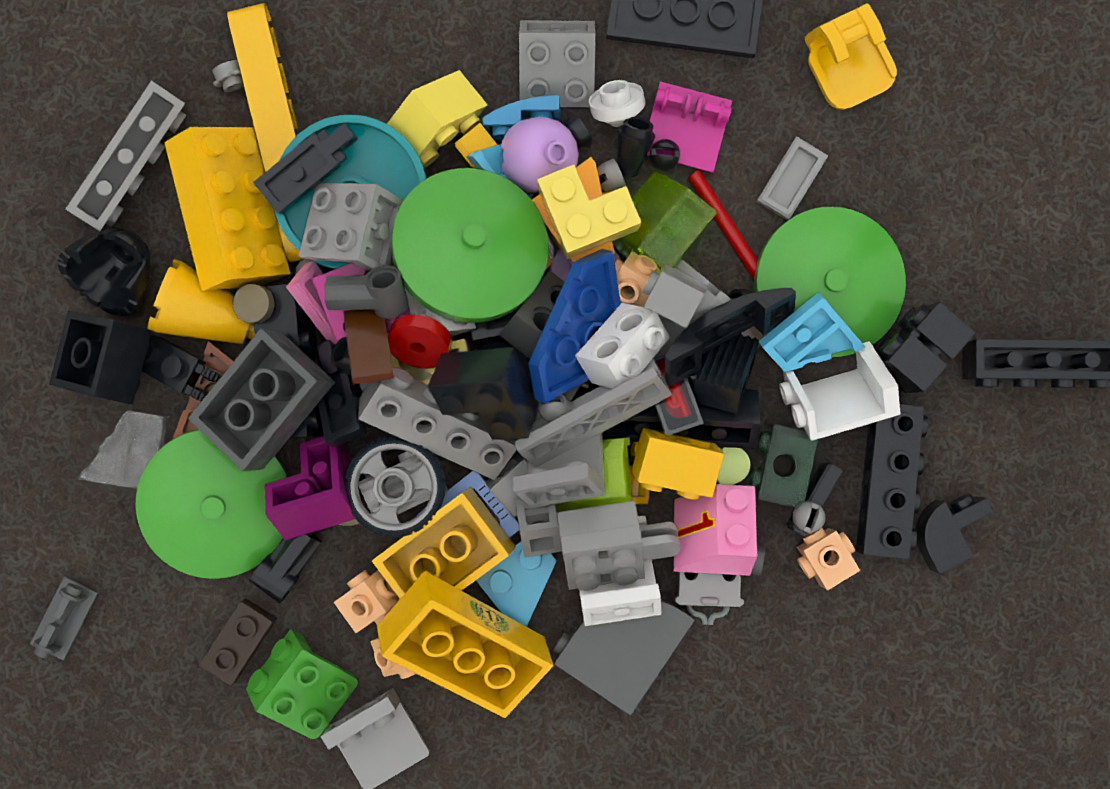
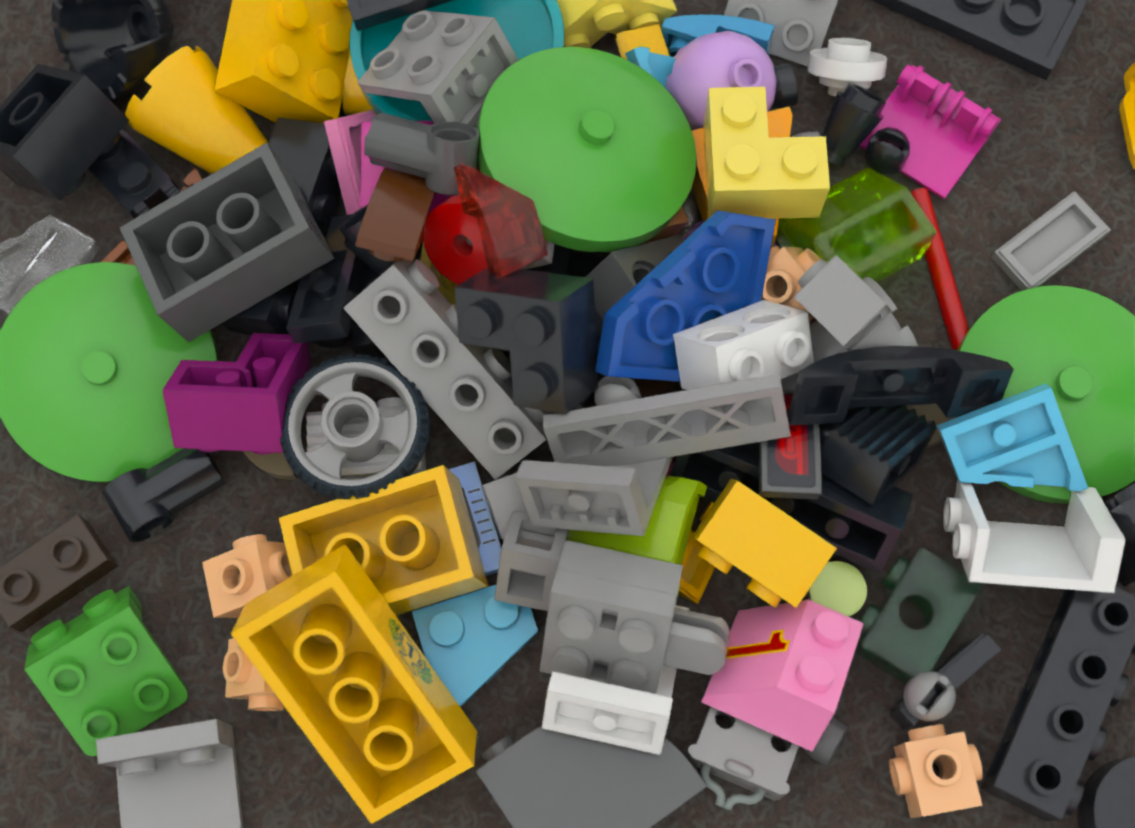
camera: 20 degrees right, 15 degrees down
dark tan tile [233,284,275,324] -> none
none -> clear red slope [454,164,548,277]

